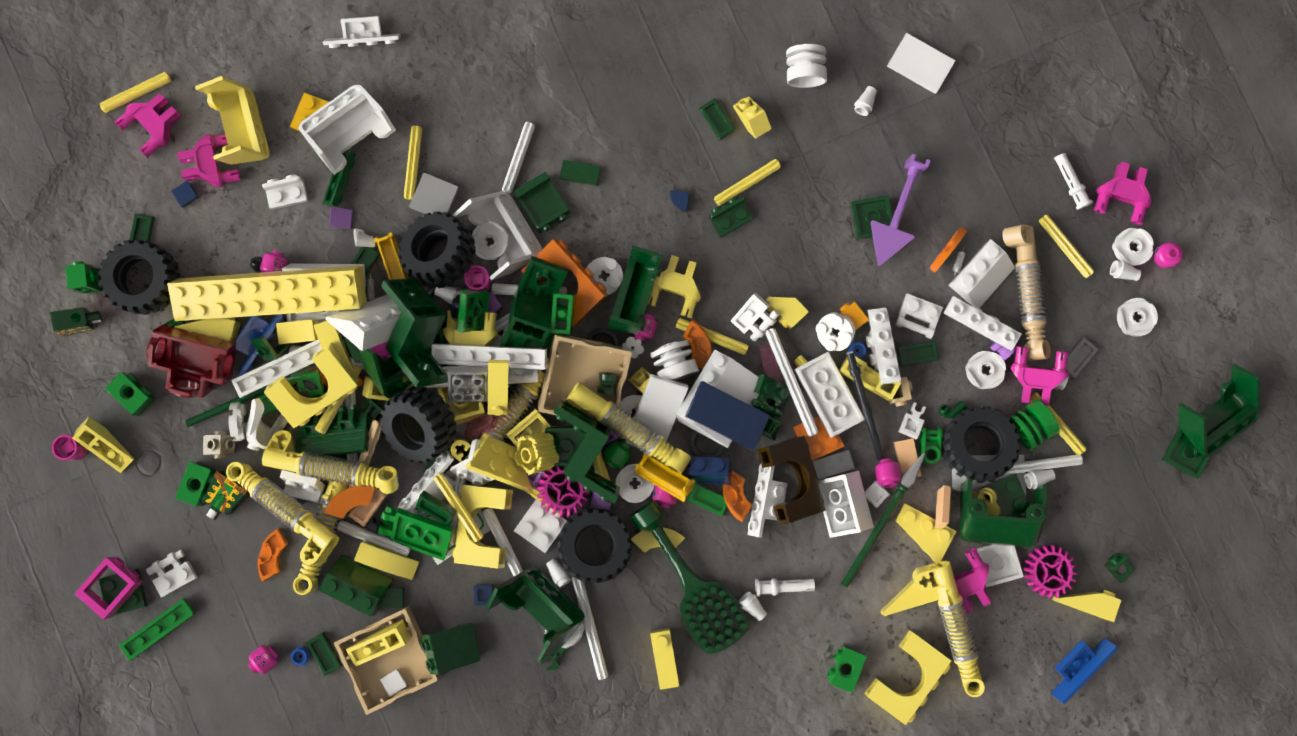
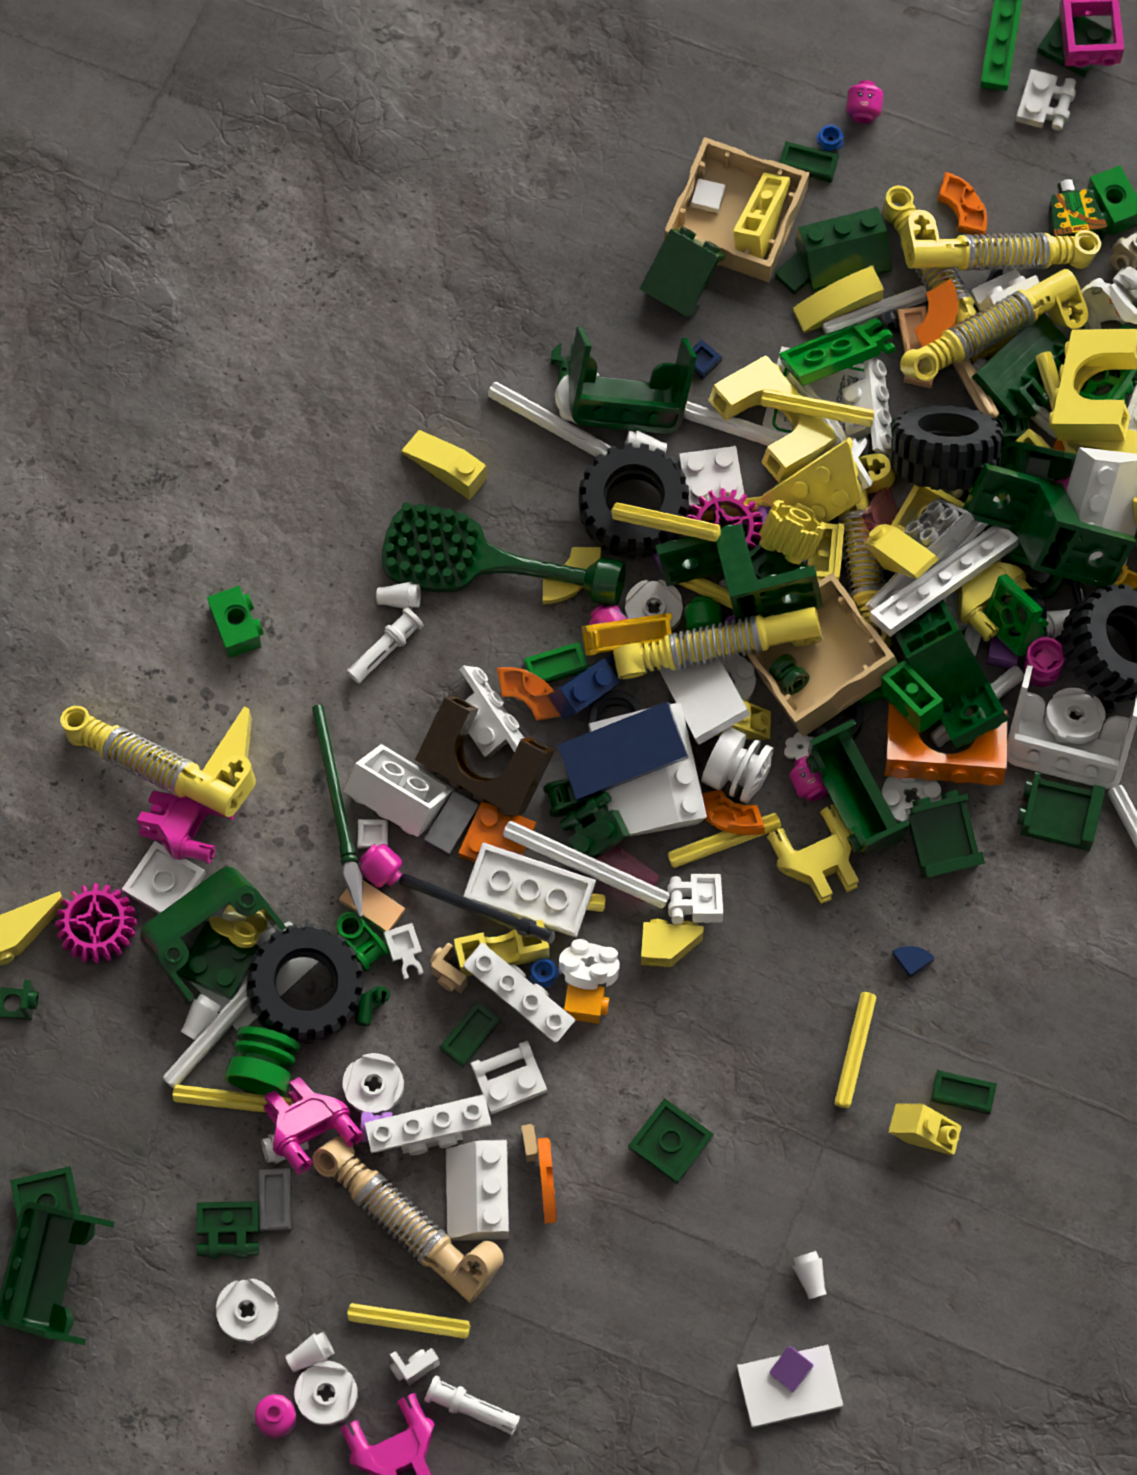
camera: 135 degrees right, 15 degrees down
dark green tile [416,490,457,526] -> none
dark green tile [560,160,600,186] -> none
dark green bracket [709,197,753,238] -> none
white wheel [786,44,827,88] -> none
light yellow arch [864,630,951,725] -> none
medium lavender piece [870,154,931,266] -> none
light yellow wing [895,503,956,563] -> none
light nougat tile [935,485,951,529] -> none
white piece [953,248,966,277] -> none
none -> dark green plate [196,1201,259,1259]
none -> white bracket [389,1348,440,1386]
none -> tan tile [521,1124,538,1162]
none -> light yellow axle [611,502,721,542]
none -> medium lavender slope [769,1345,814,1393]
none -> dark green panel [905,790,985,879]

